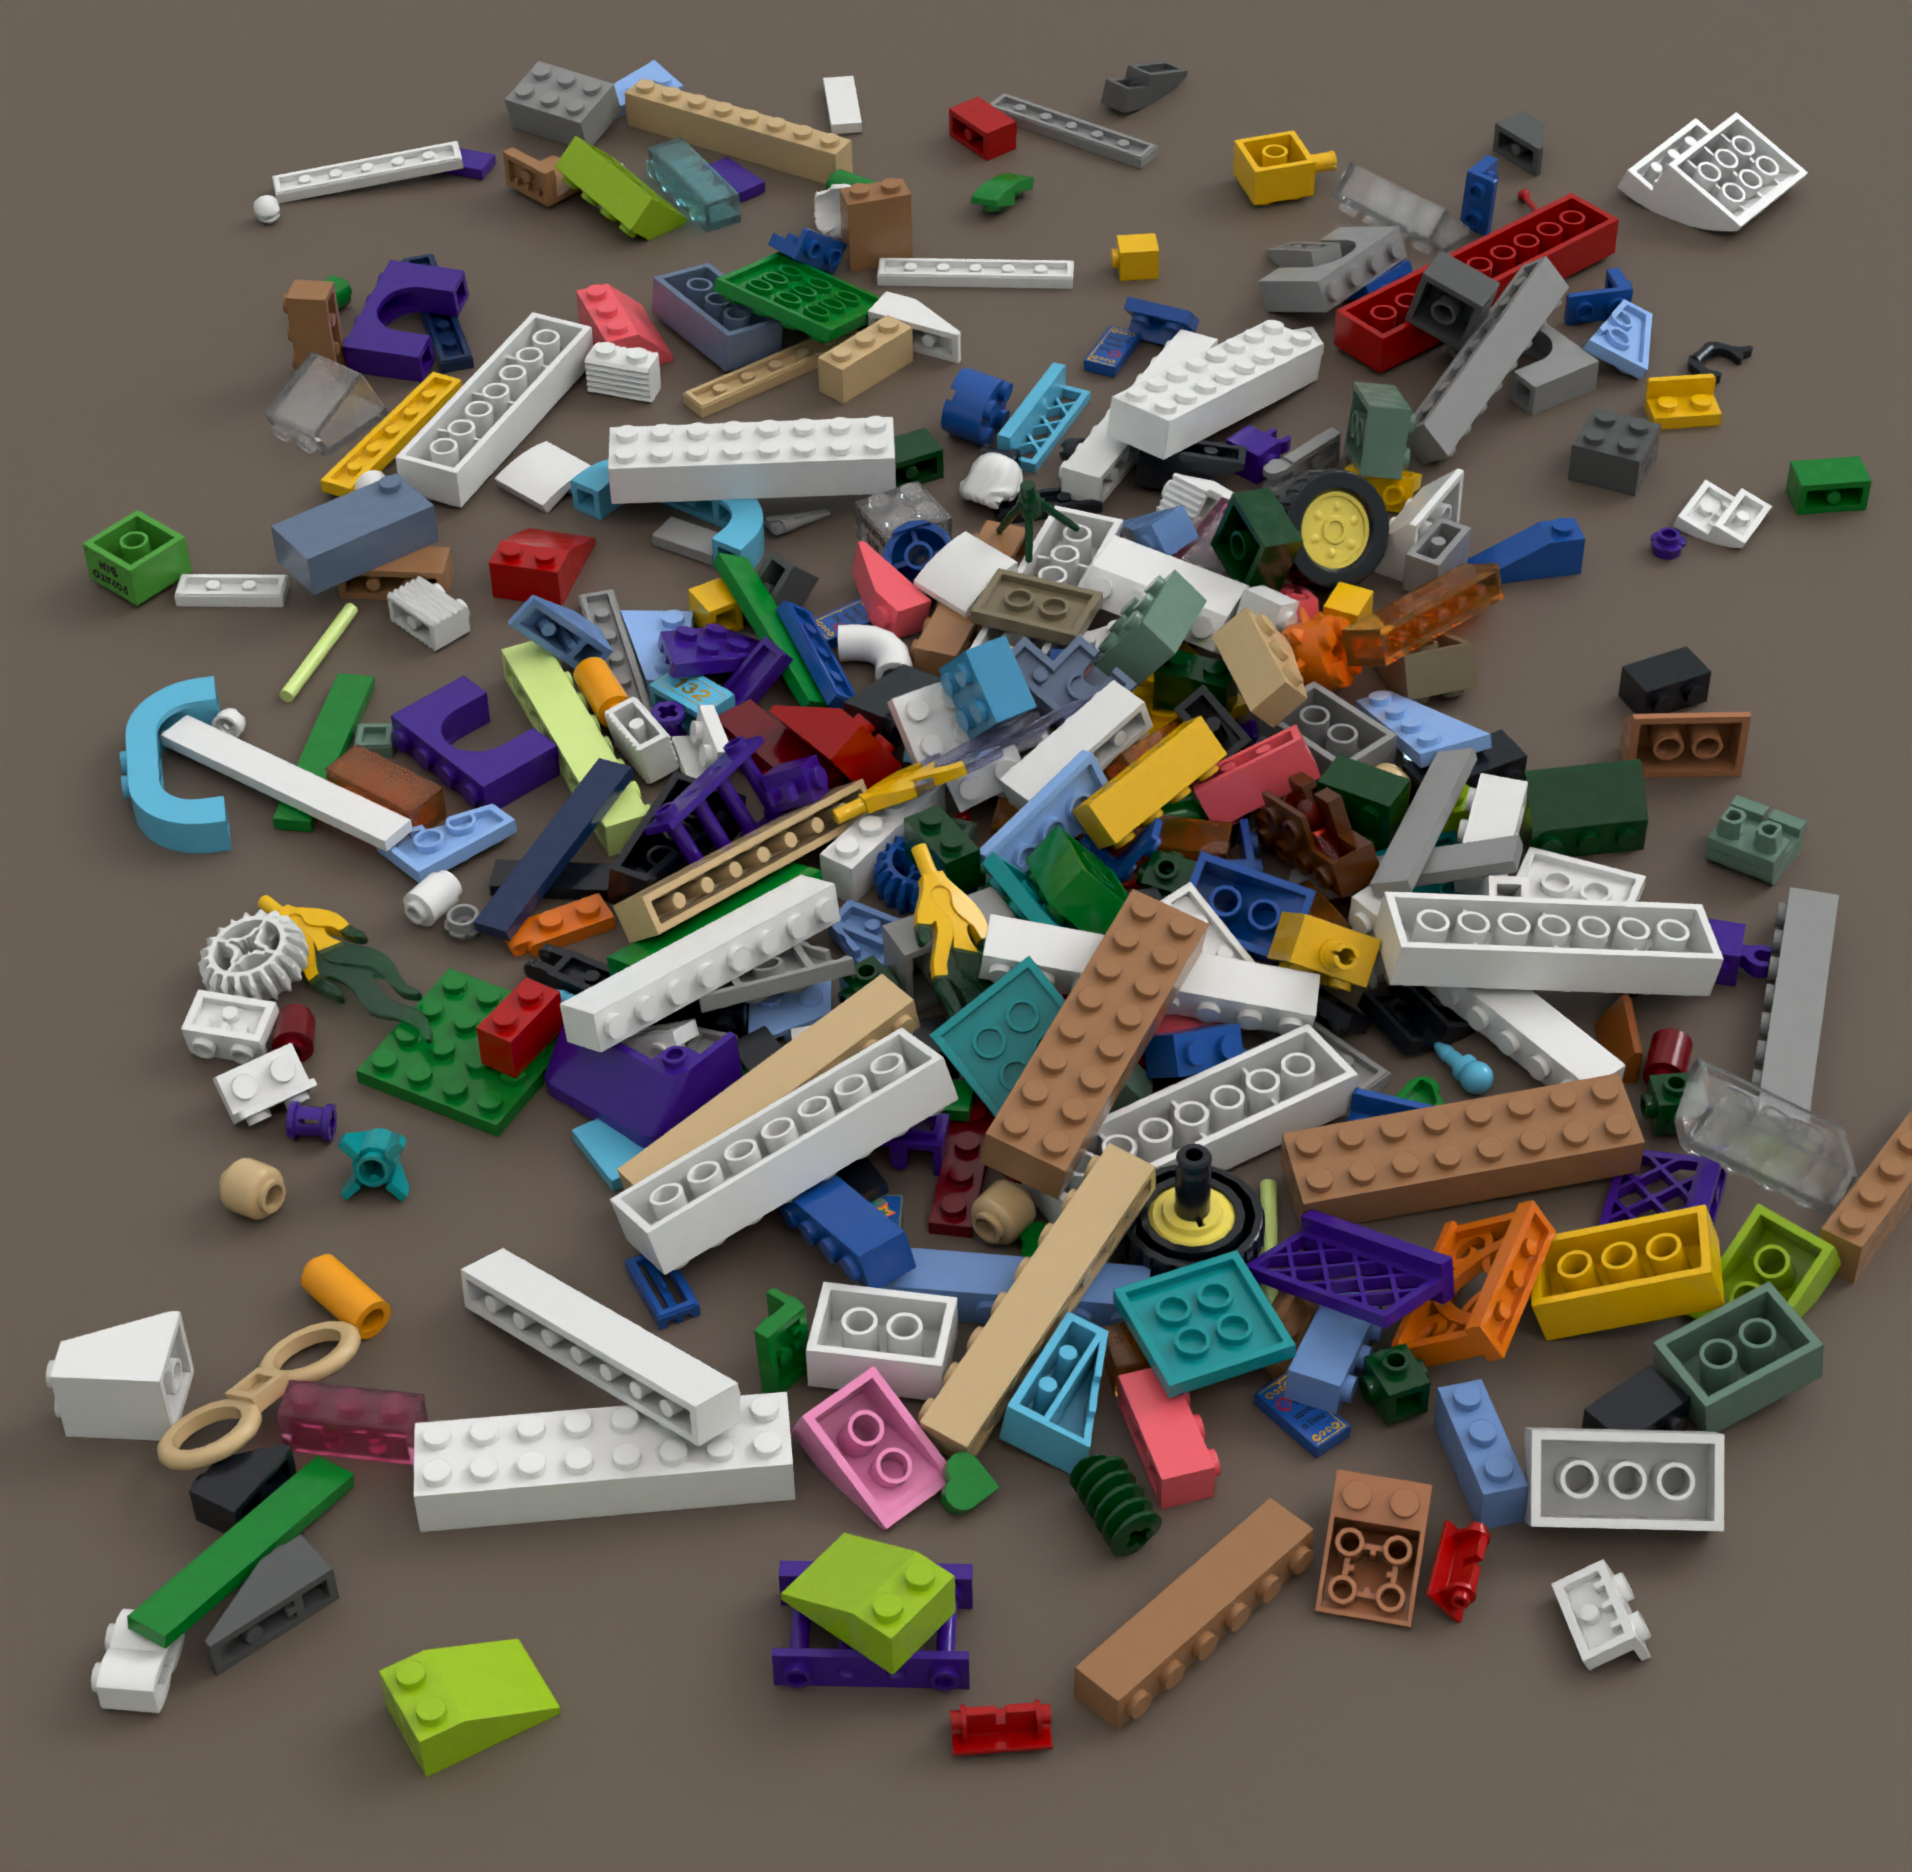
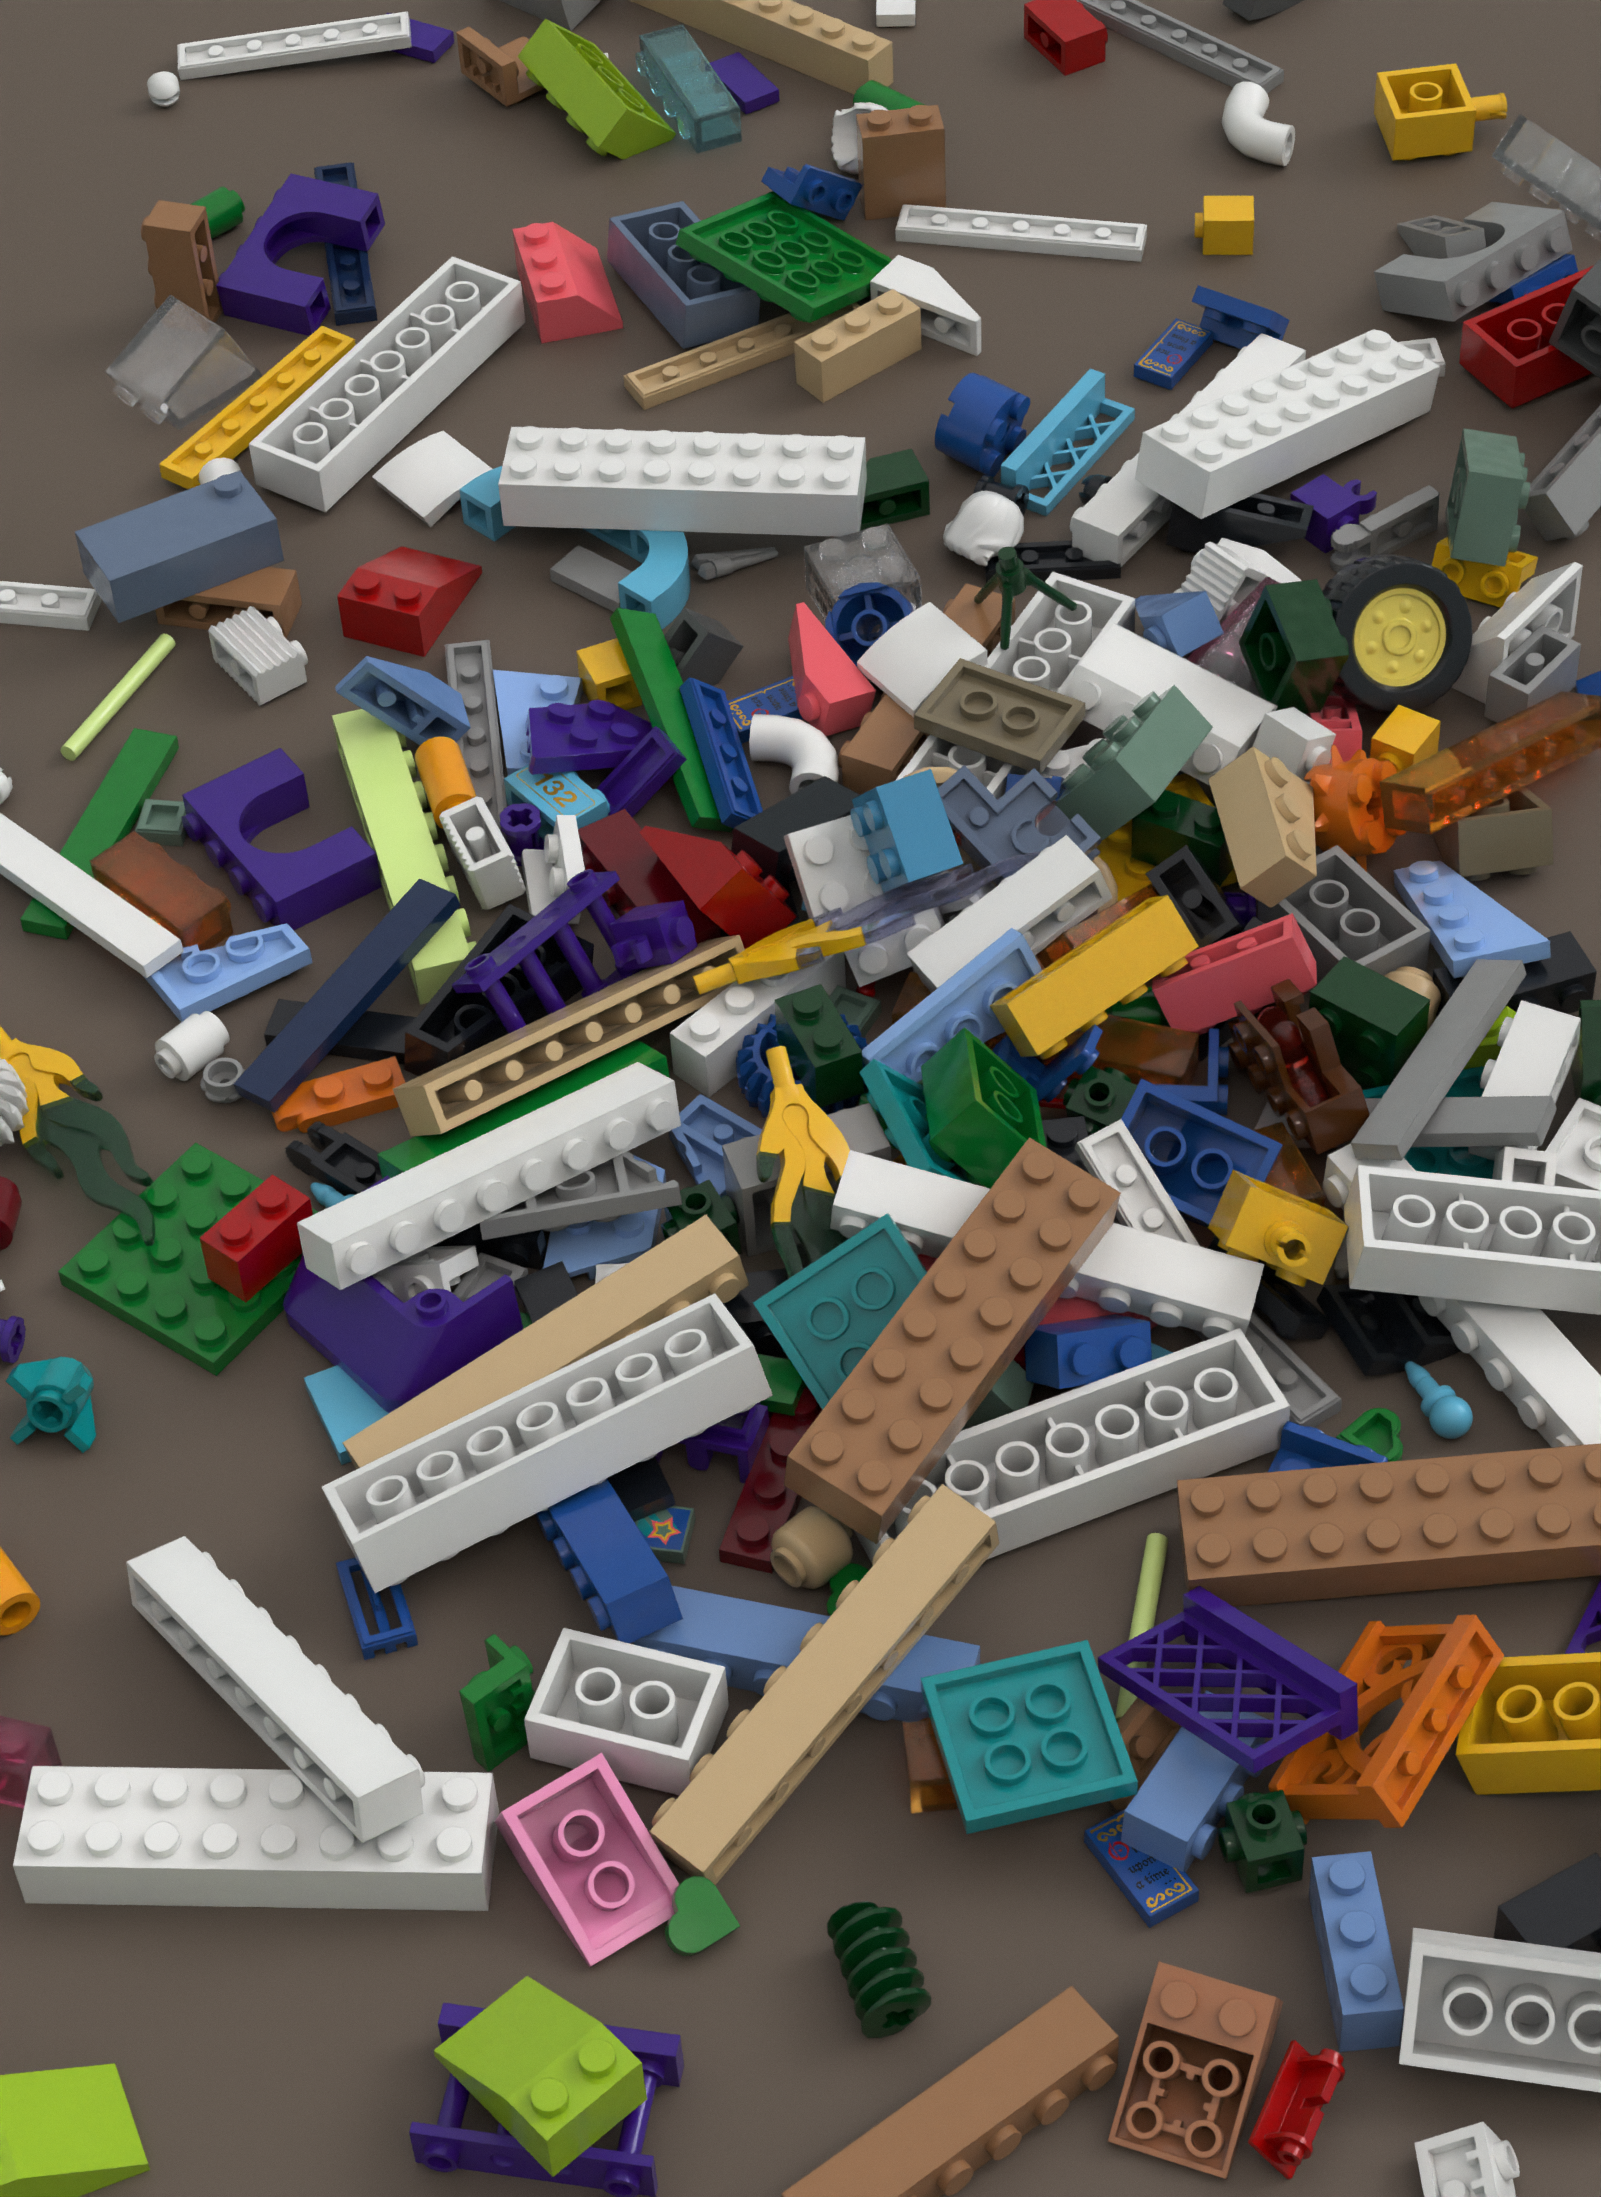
camera: 10 degrees right, 5 degrees up
white brick [584,342,661,403] -> none
green slope [971,173,1034,212] -> none
medium azure wedge [999,1311,1109,1474] -> none
coral brick [1117,1368,1221,1509] -> none
black wheel [1118,1143,1265,1277] -> none
none -> white cylinder [1222,82,1295,166]

